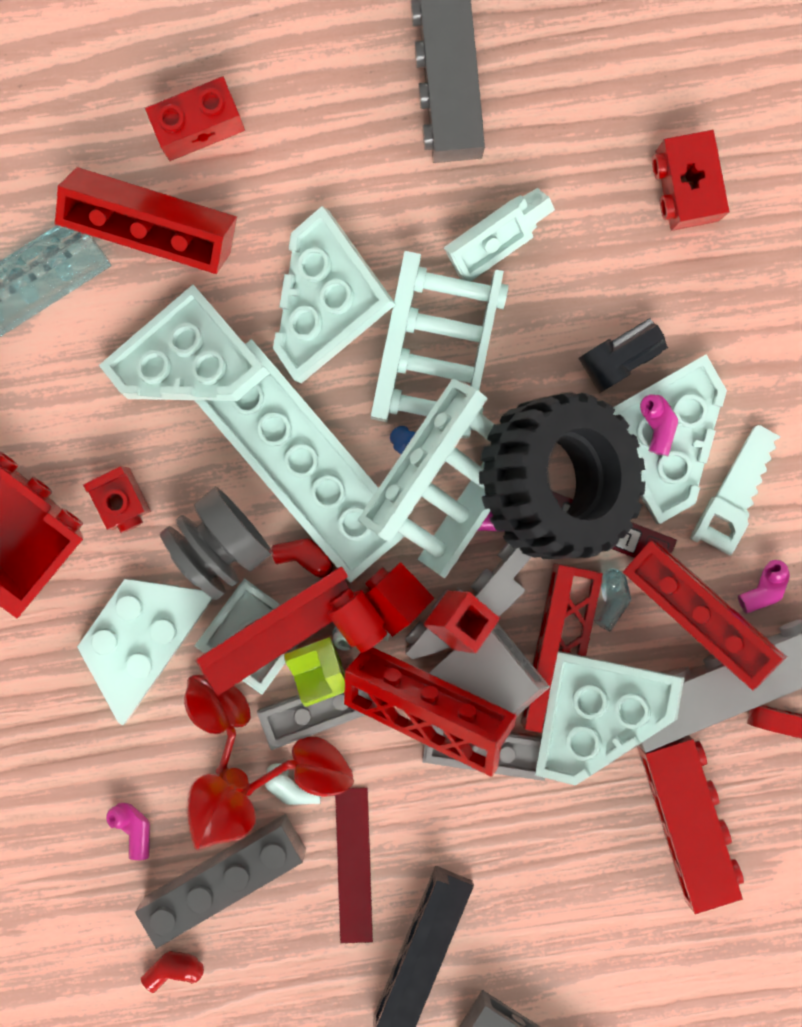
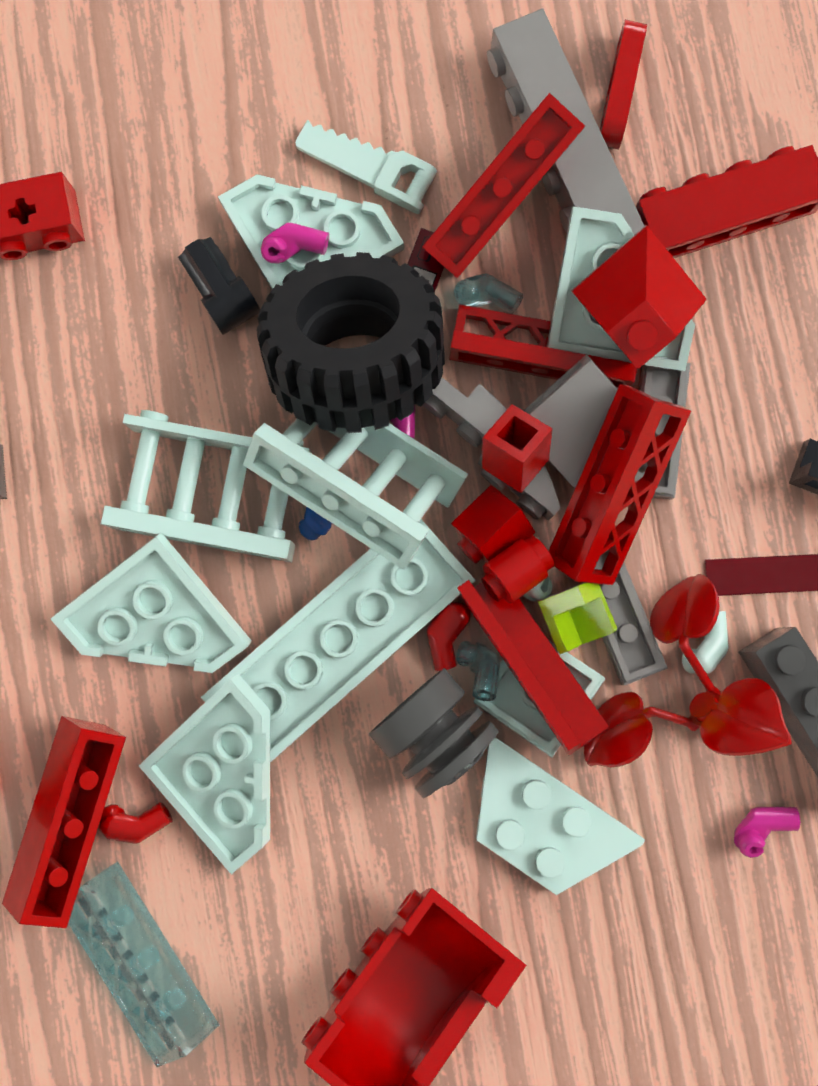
camera: 90 degrees left, 5 degrees down
red brick [83,466,151,534] -> none
light aqua hinge [444,188,555,281] -> none
dark pink arm [738,560,790,614] -> none
none -> red arm [99,802,173,844]
none -> clear light blue arm [456,641,500,701]
none -> red slope [571,225,707,369]

